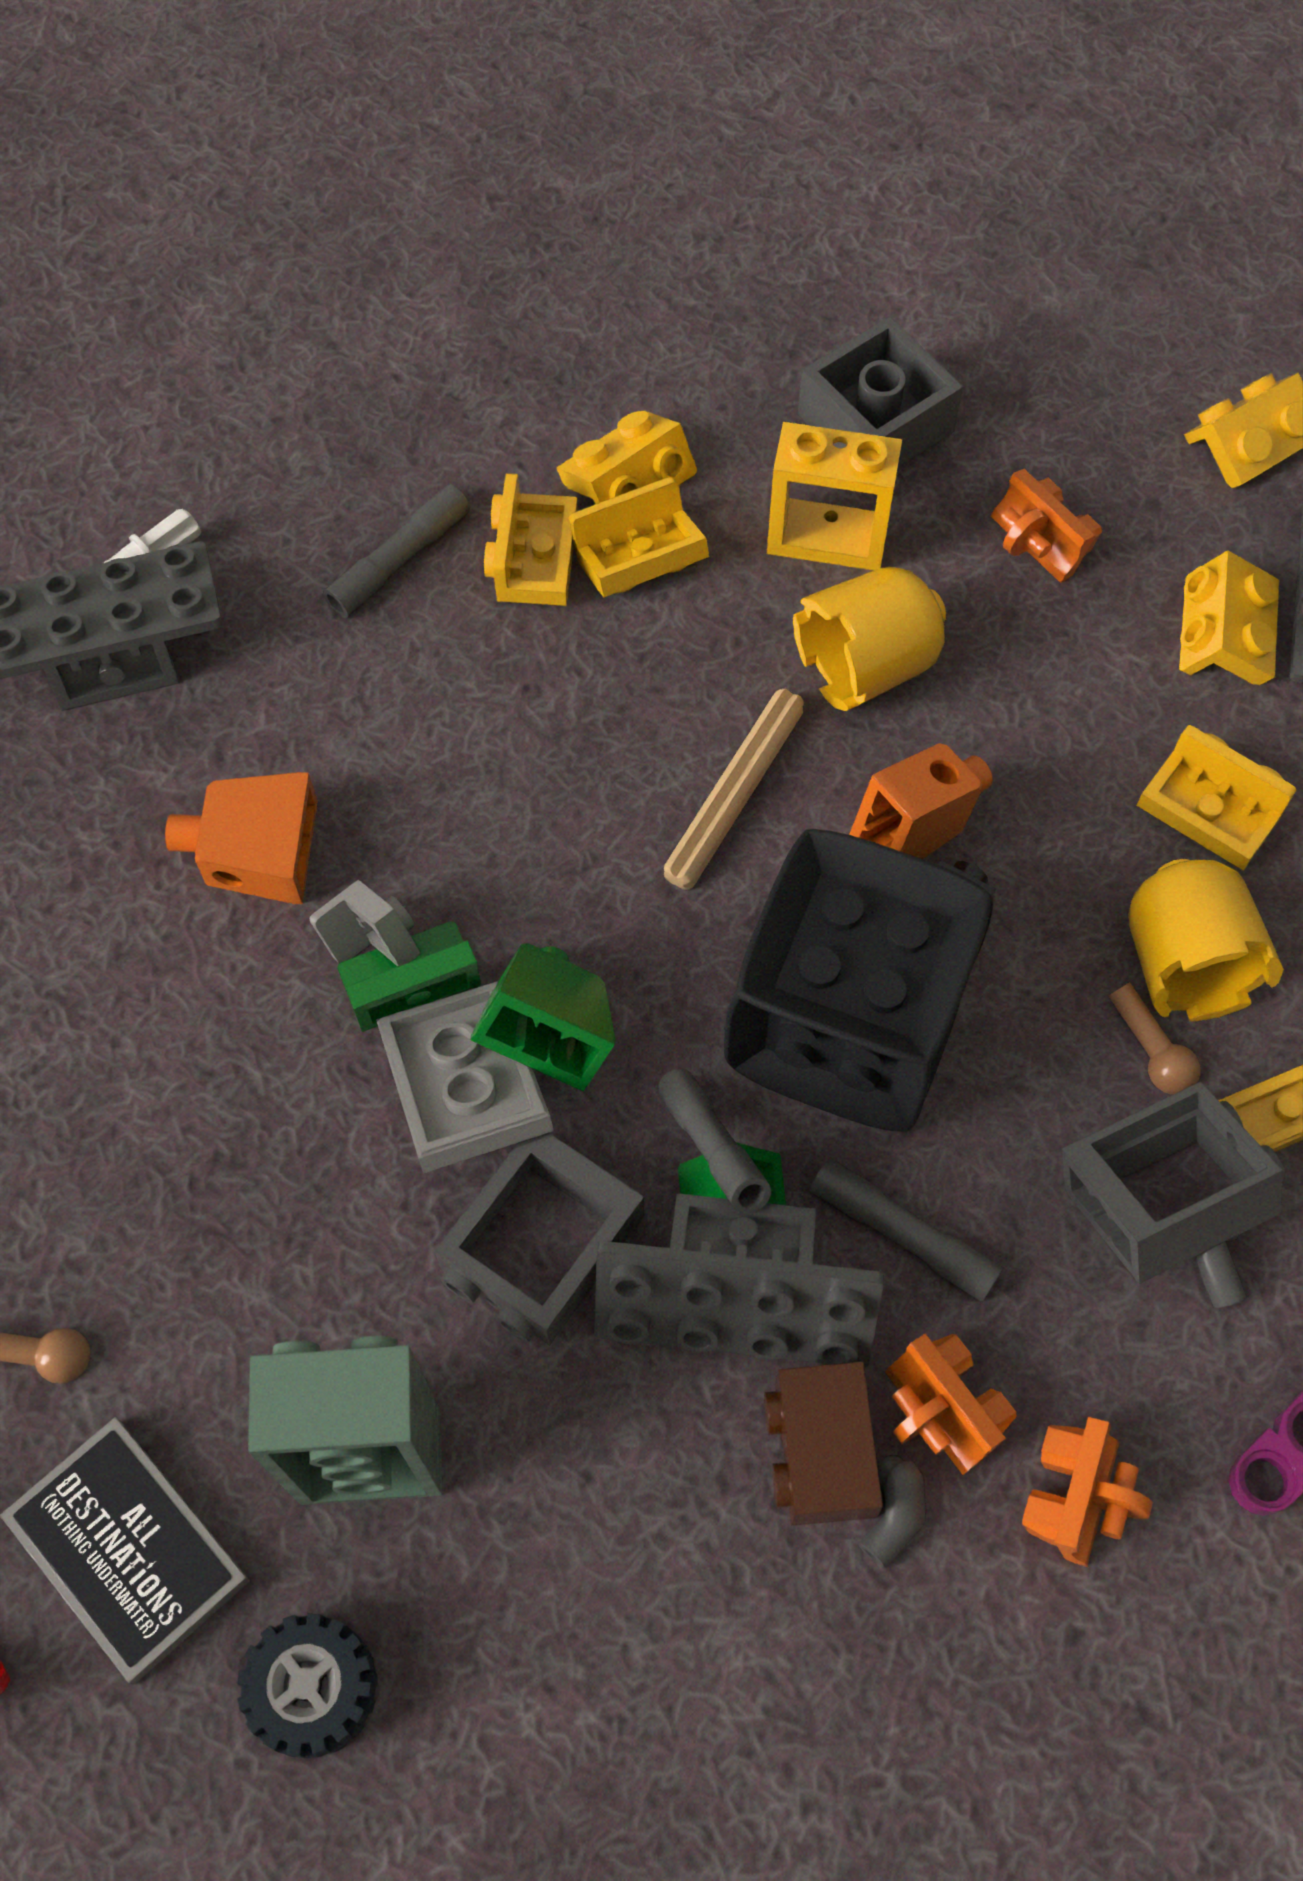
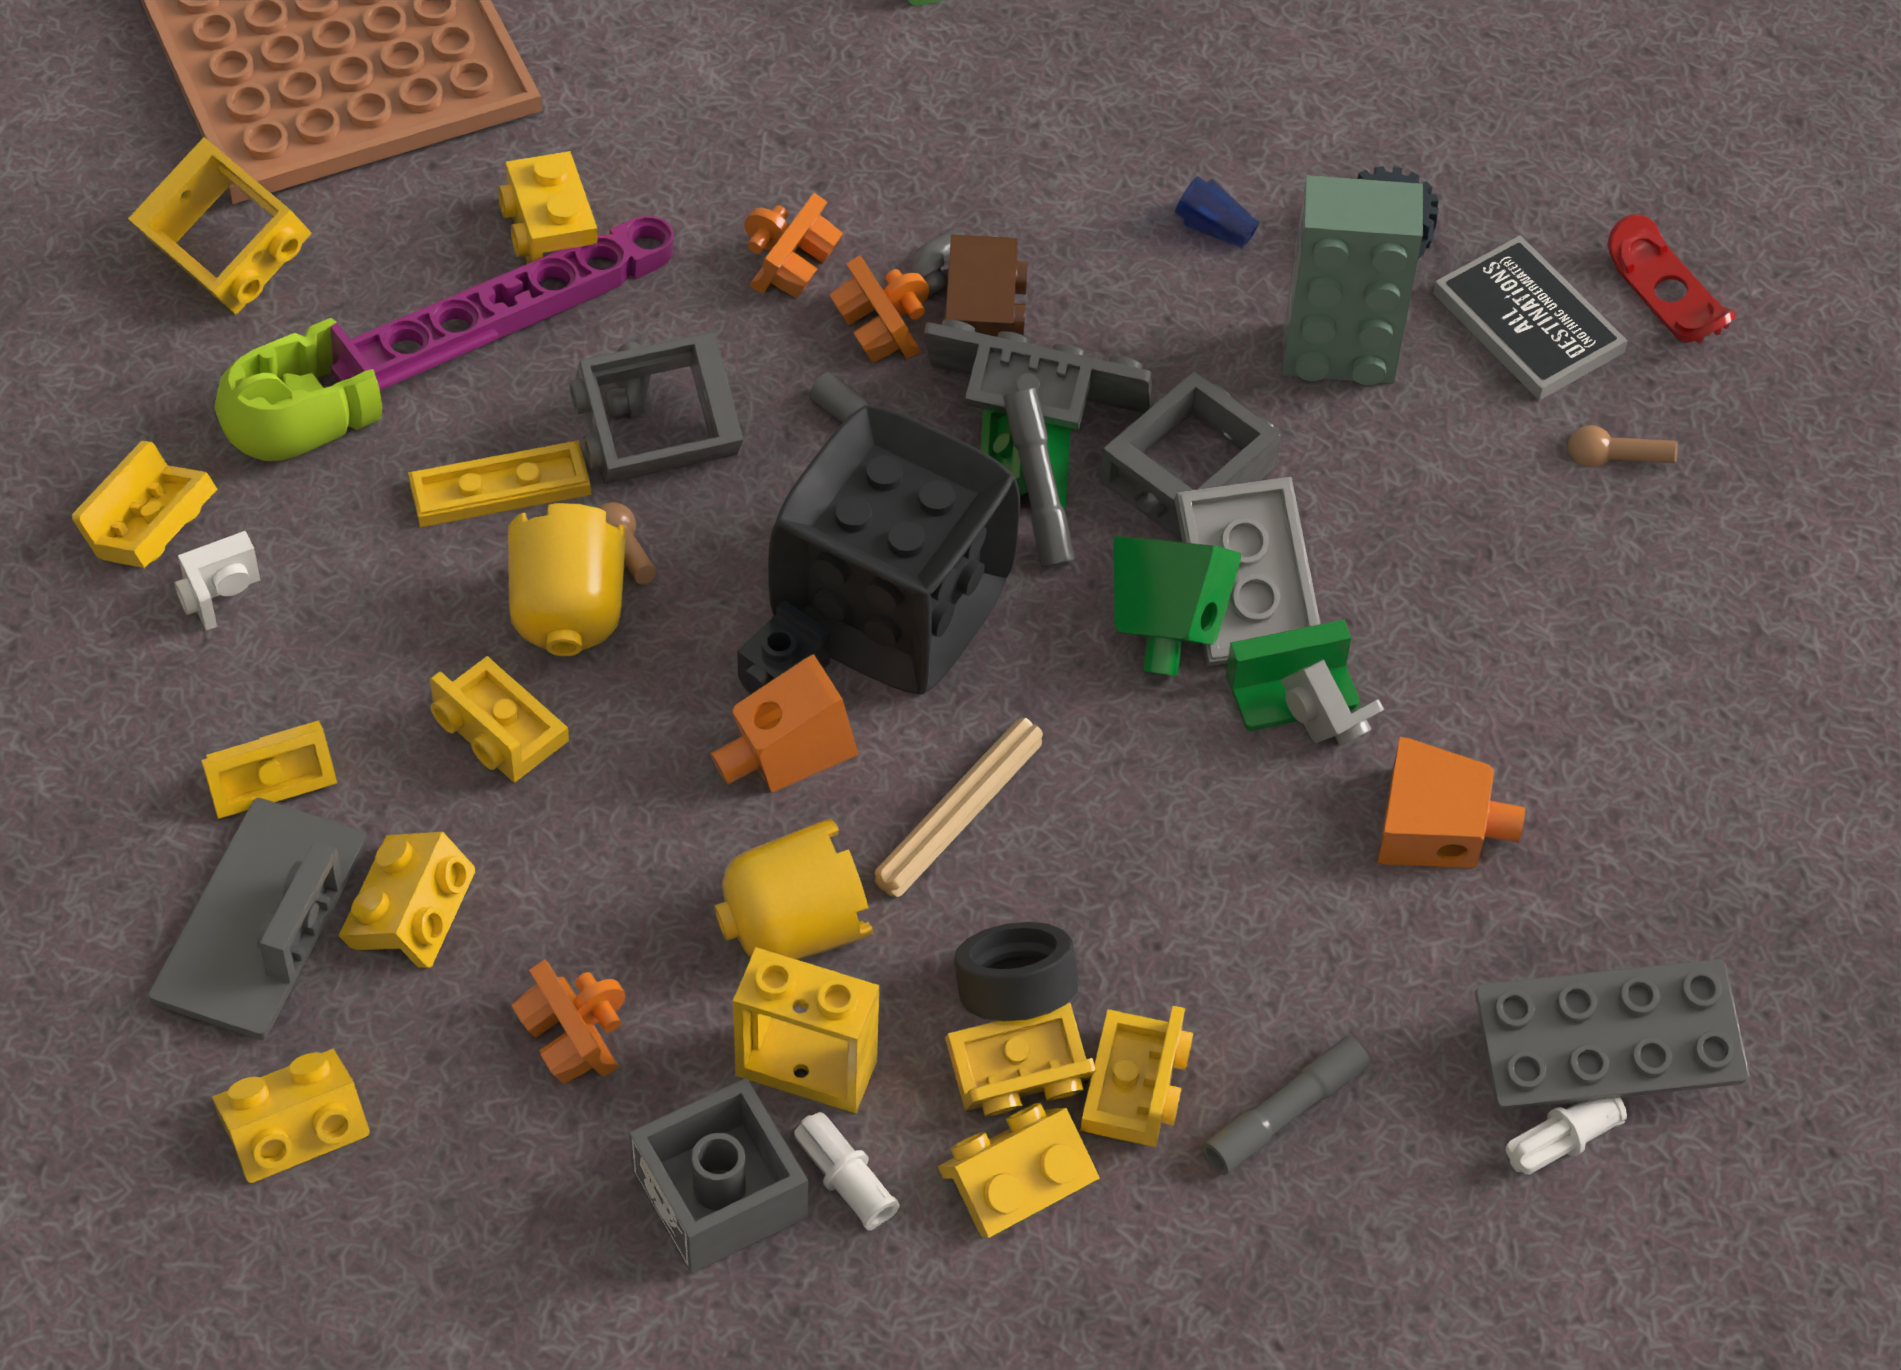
camera: 175 degrees left, 10 degrees down
none -> white axle [794,1112,900,1231]
none -> black tyre [954,922,1079,1021]
none -> clear blue cone [1175,176,1260,249]

